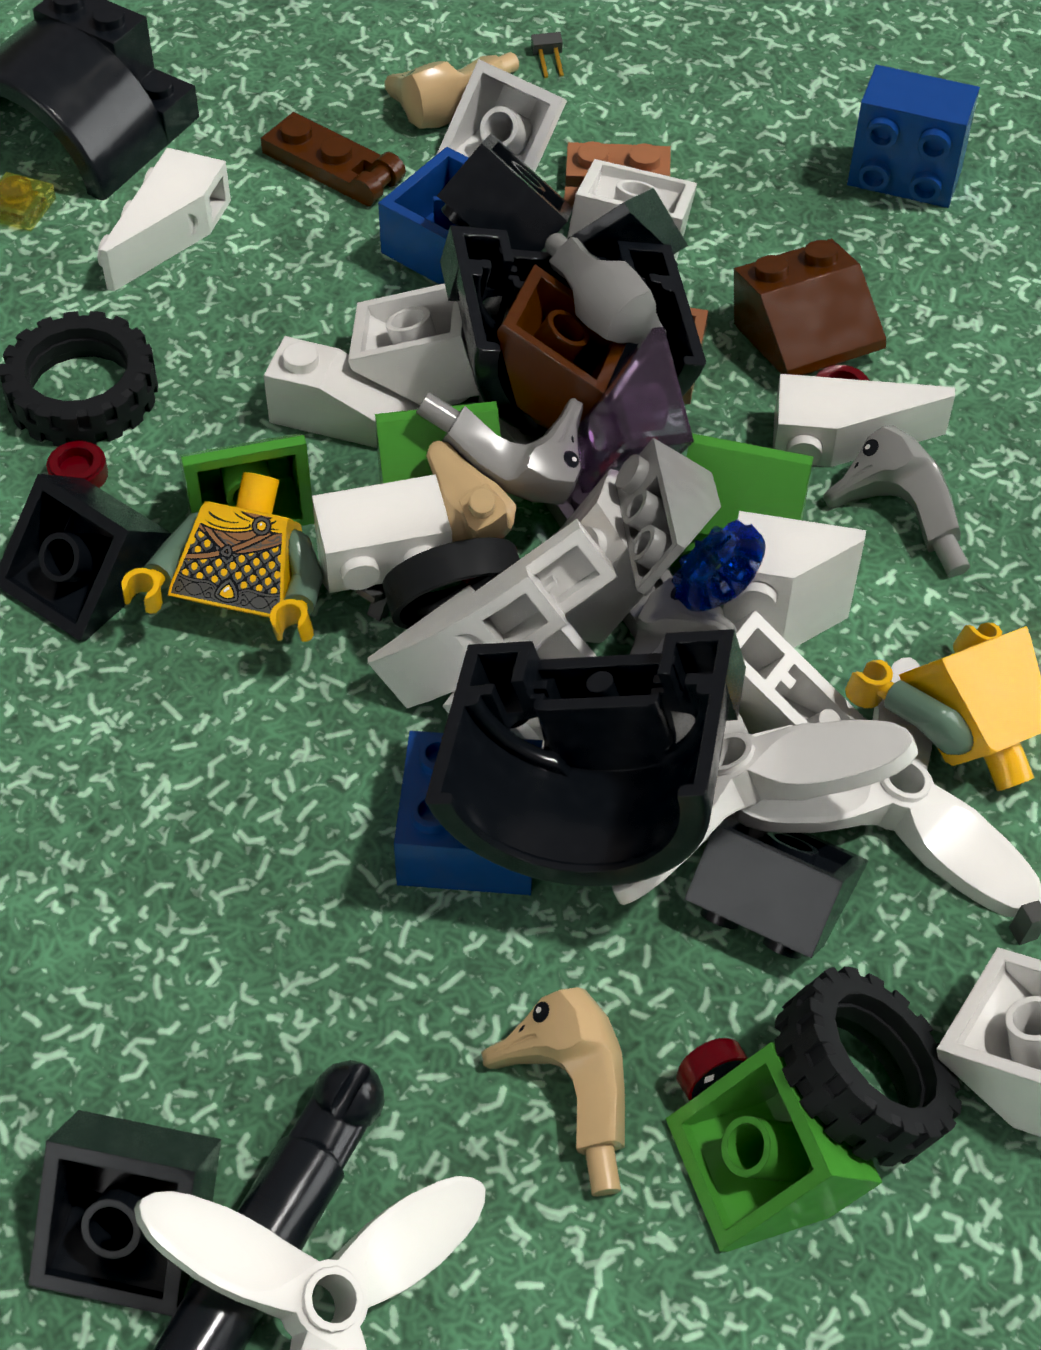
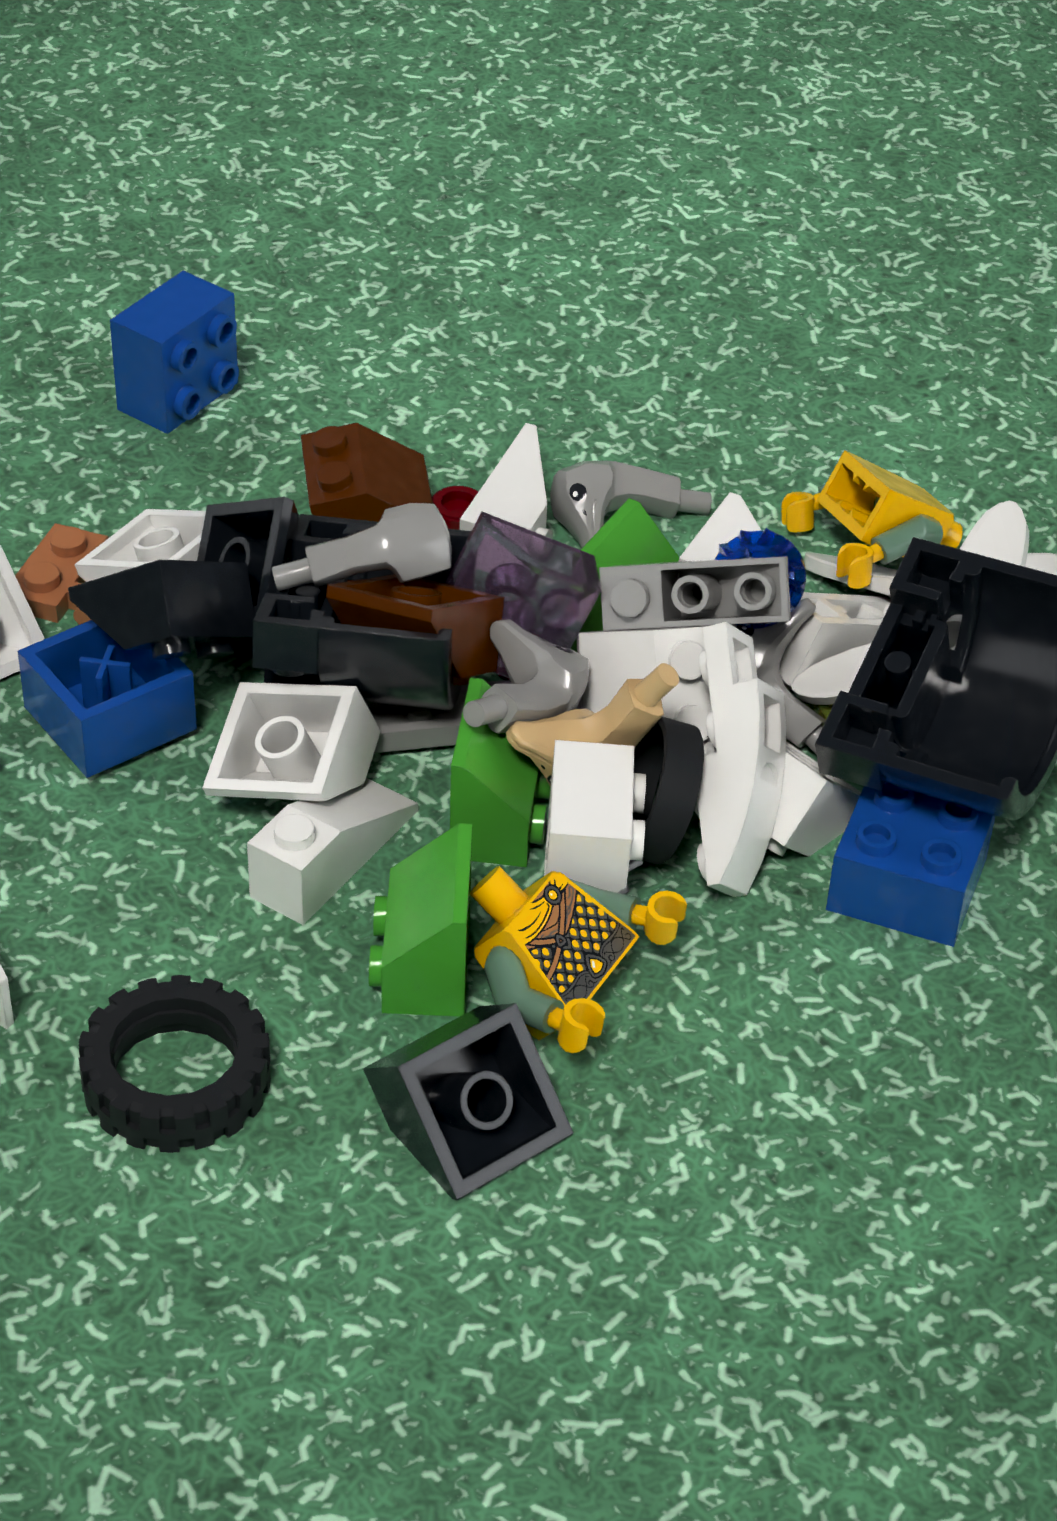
camera: 75 degrees left, 10 degrees down
dark red tile [46,441,108,488] -> none

